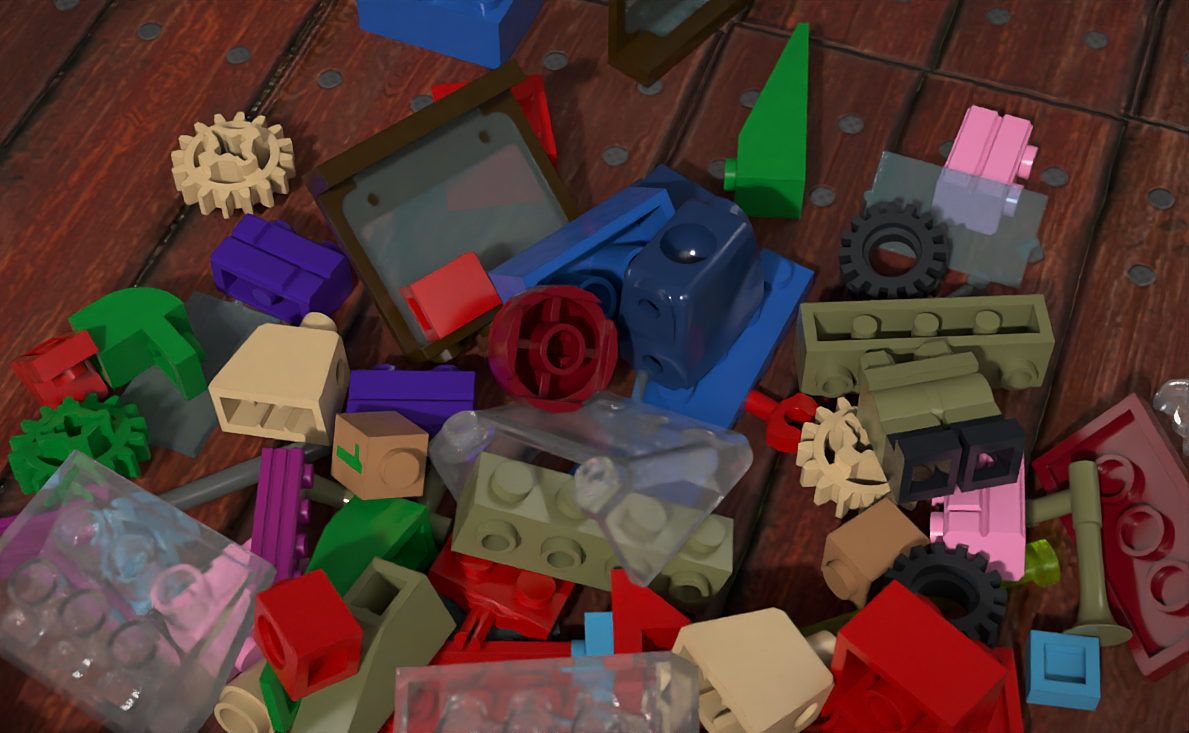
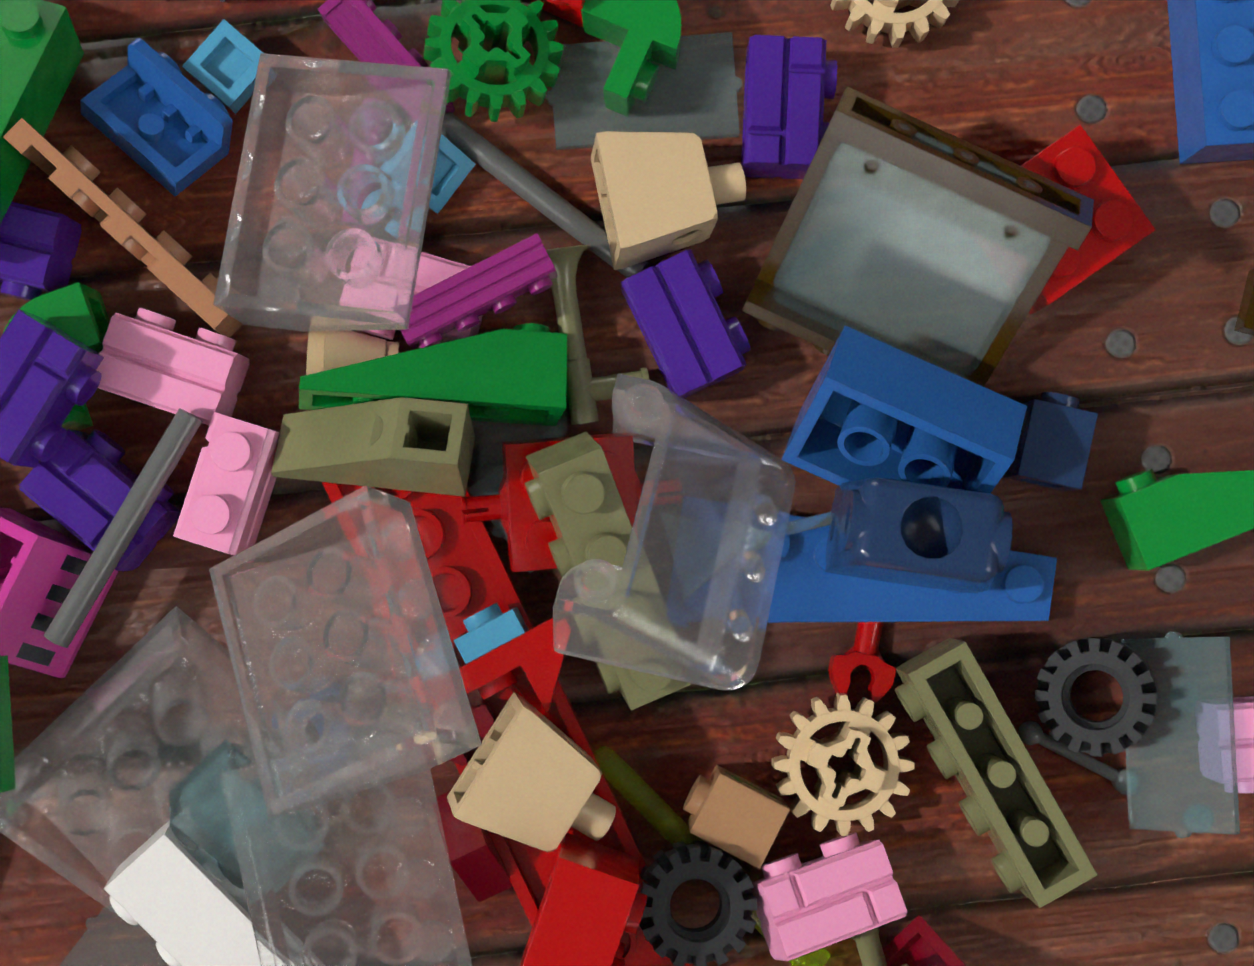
camera: 65 degrees right, 35 degrees up
red brick [253,568,363,701] -> none
medium nougat brick [331,411,429,500] -> none
red panel [398,252,503,341] -> none
dark red cylinder [487,284,618,414] -> none
hips [857,340,1027,505] -> none

